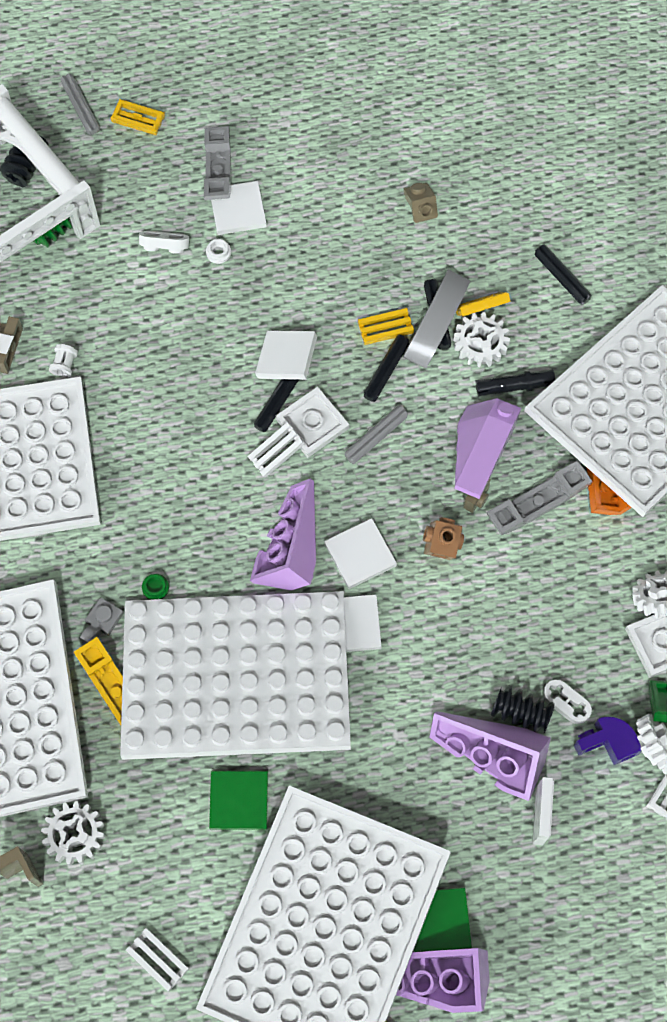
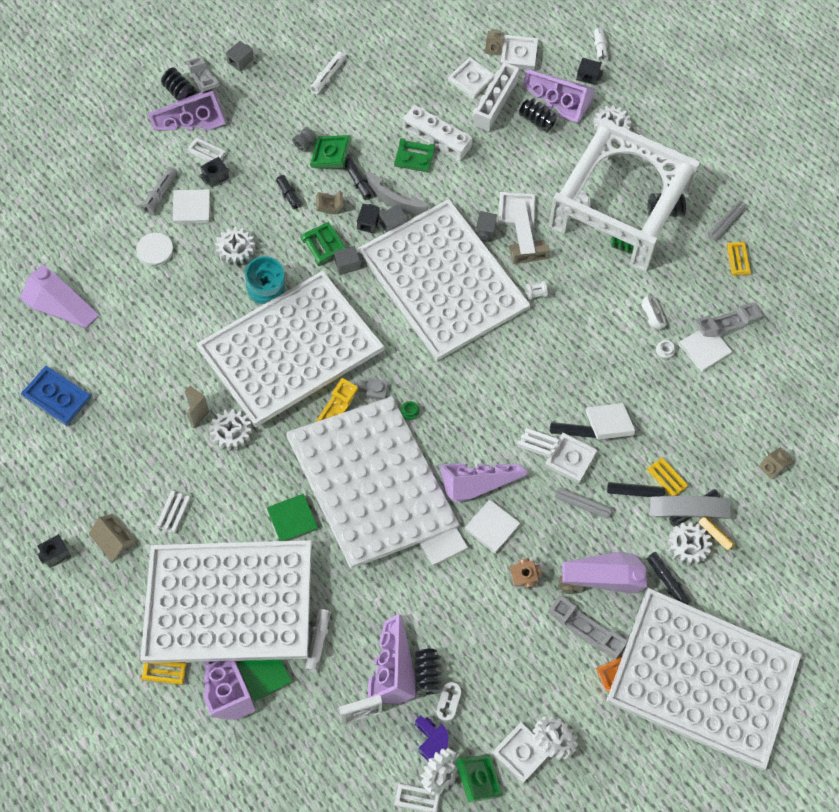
camera: 65 degrees right, 5 degrees down
black axle [535,244,592,305] -> none
none -> white pin [305,609,331,673]

